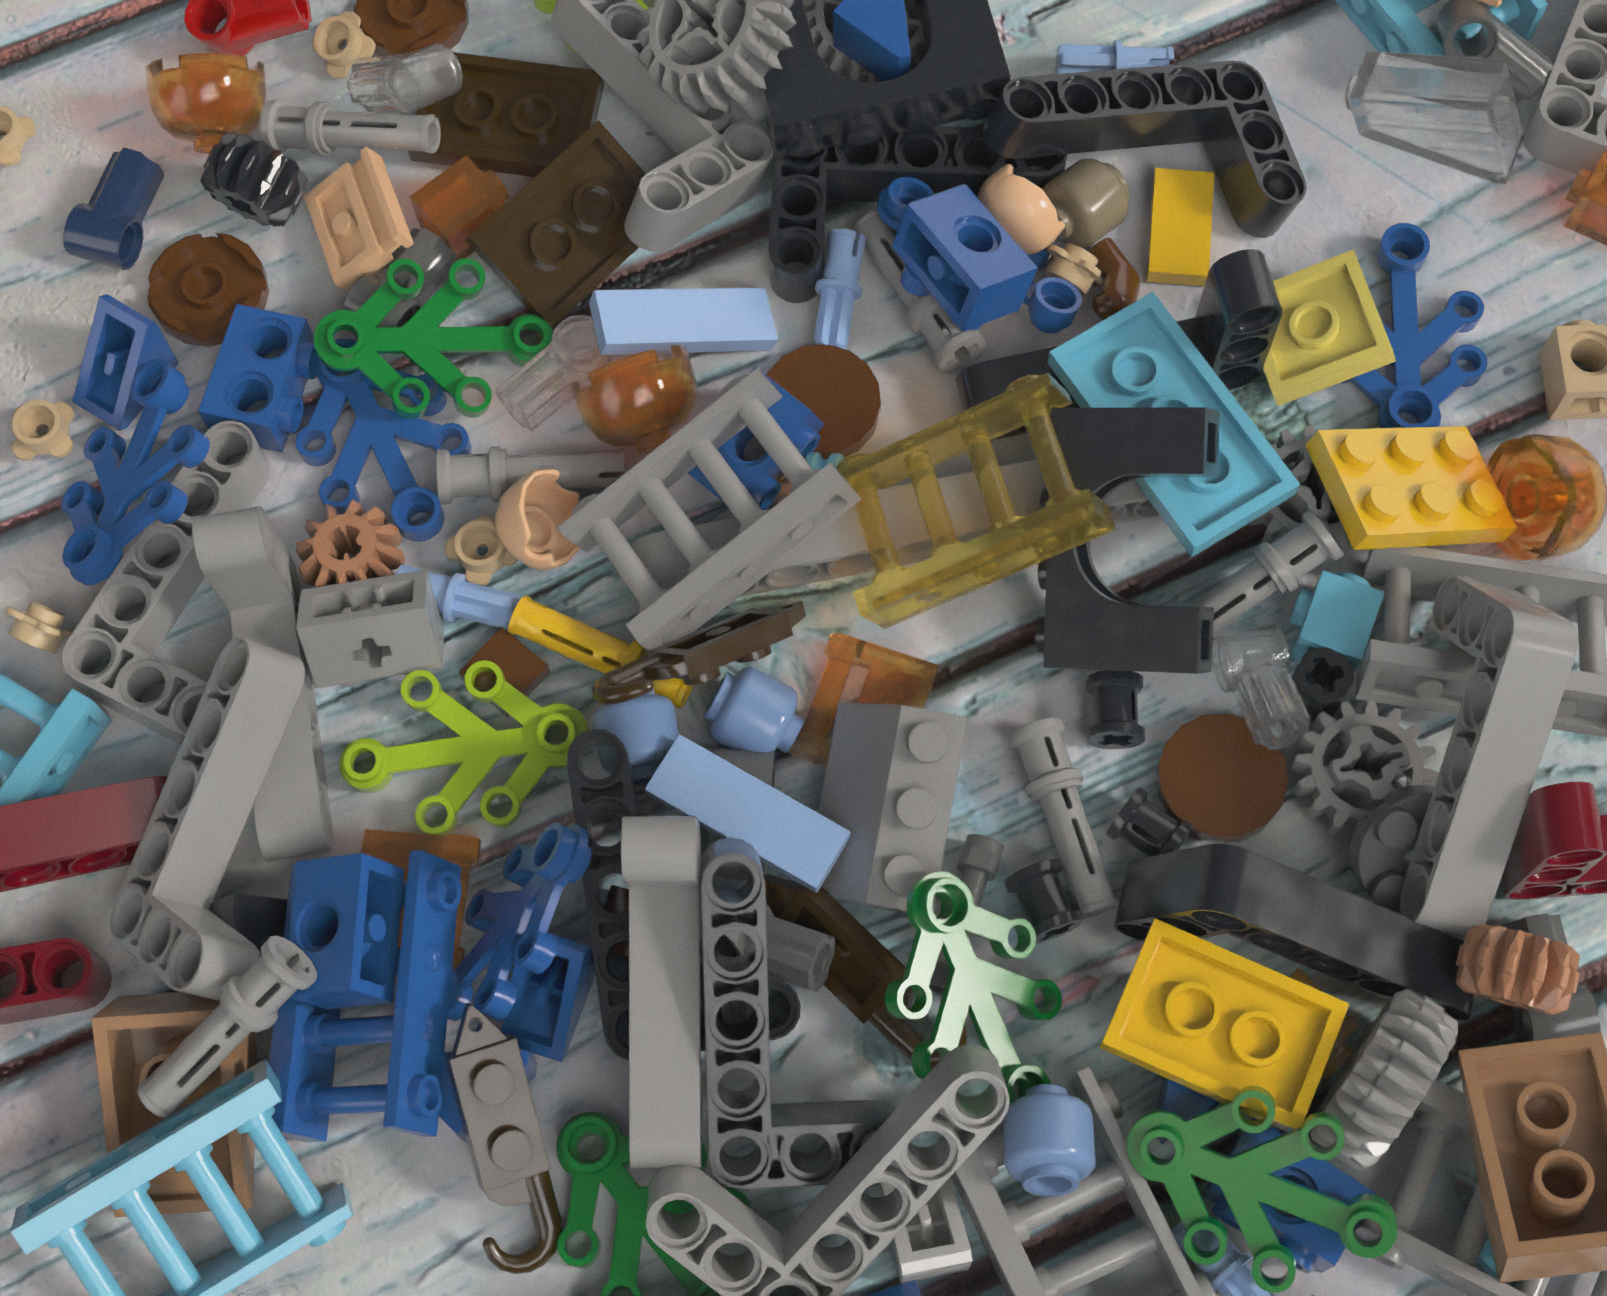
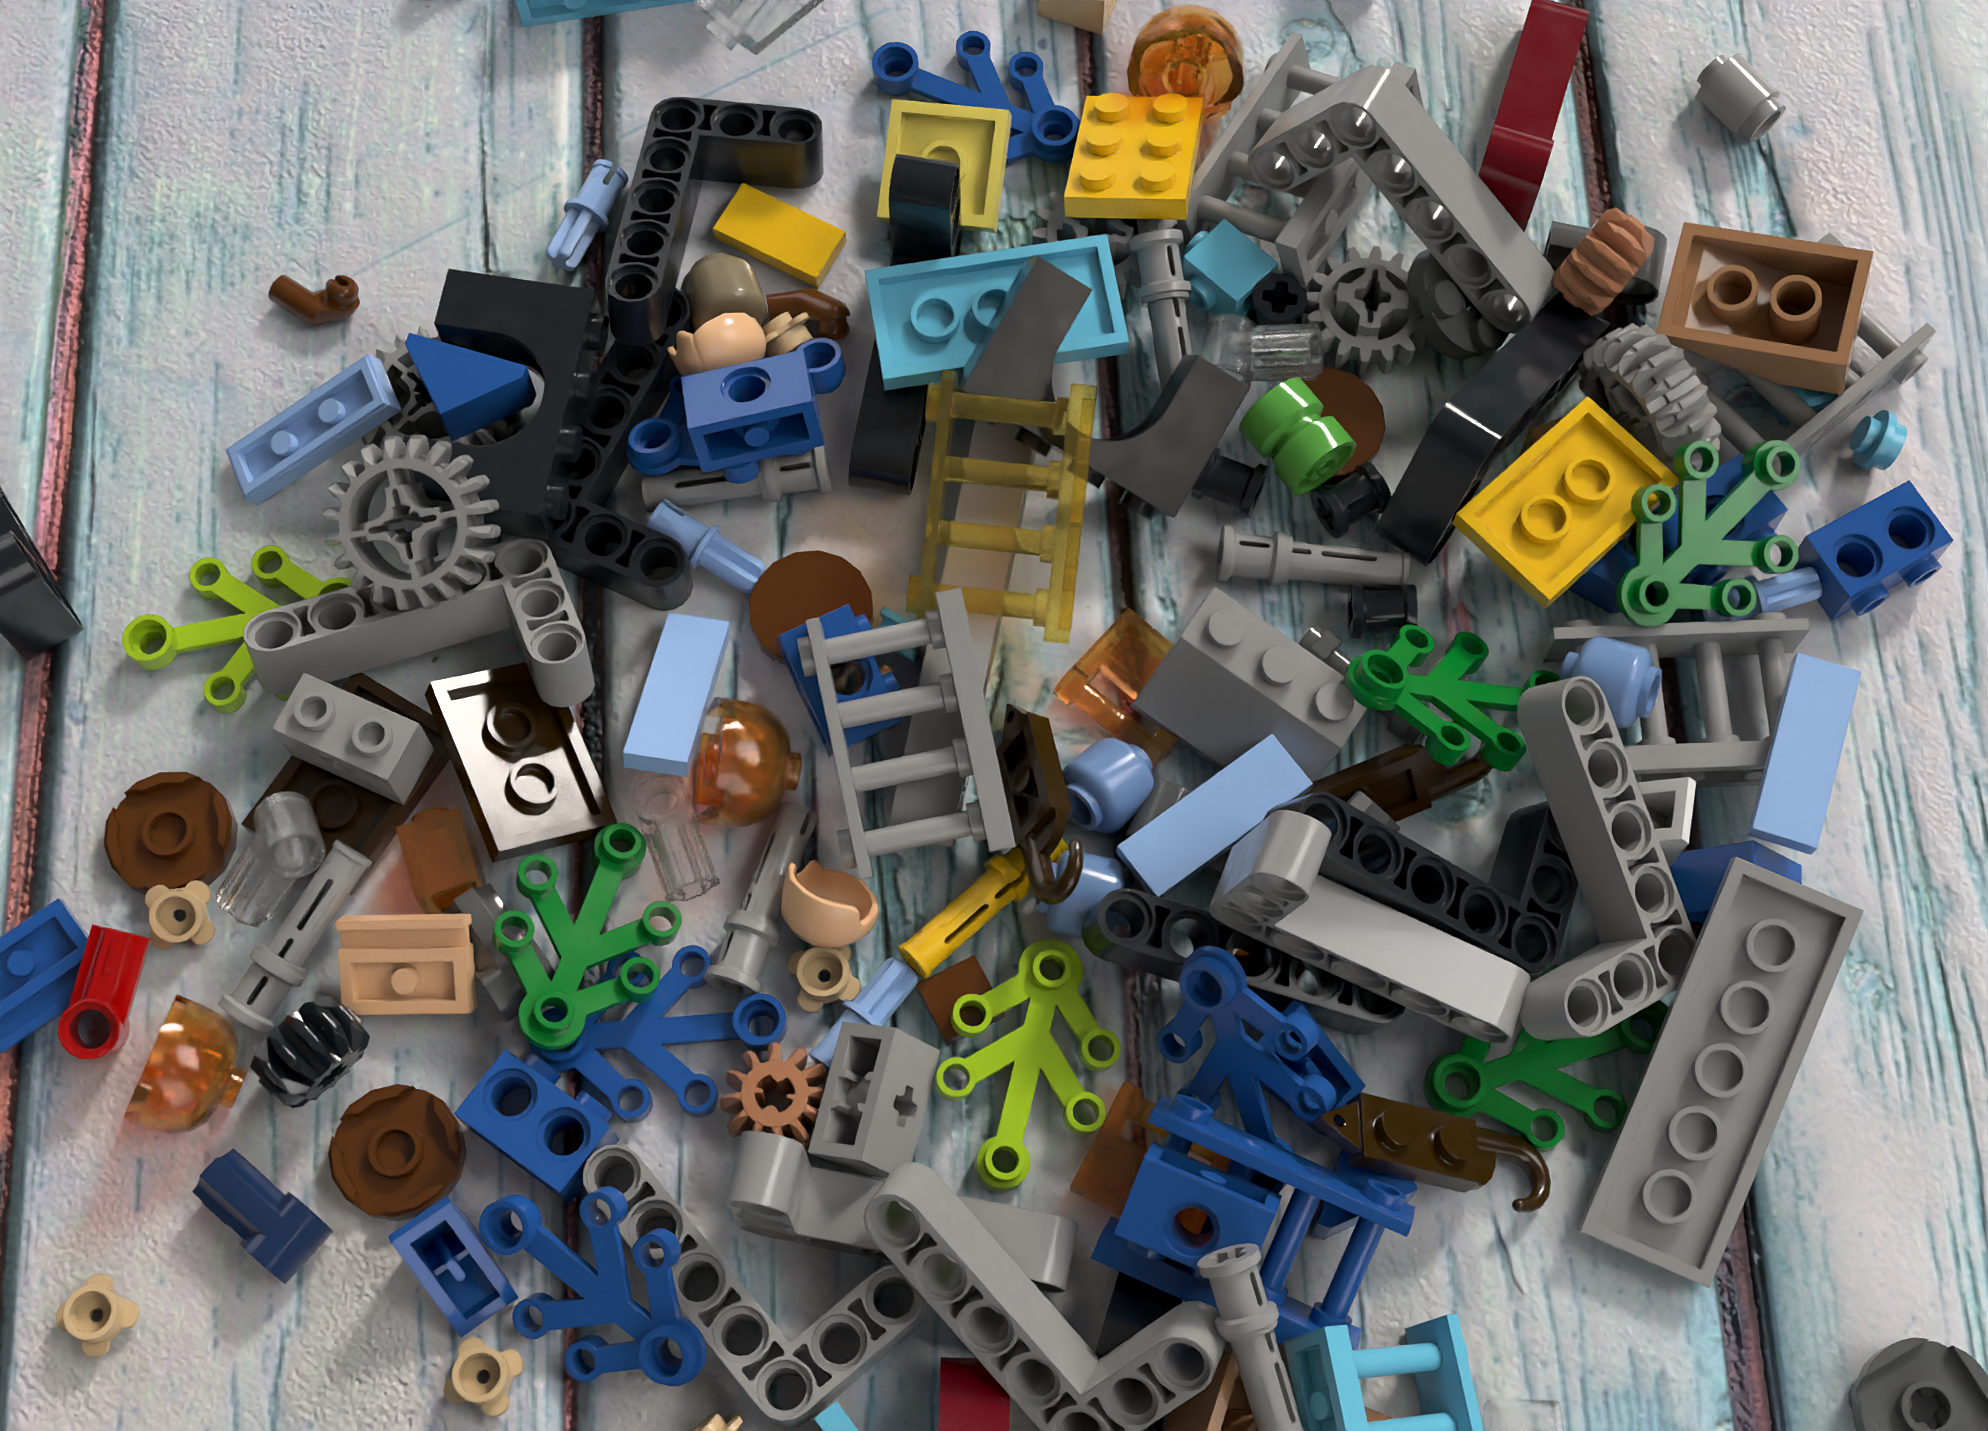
camera: 70 degrees left, 0 degrees up
none -> light grey brick [272,673,434,805]
none -> bright green wheel [1239,377,1357,497]

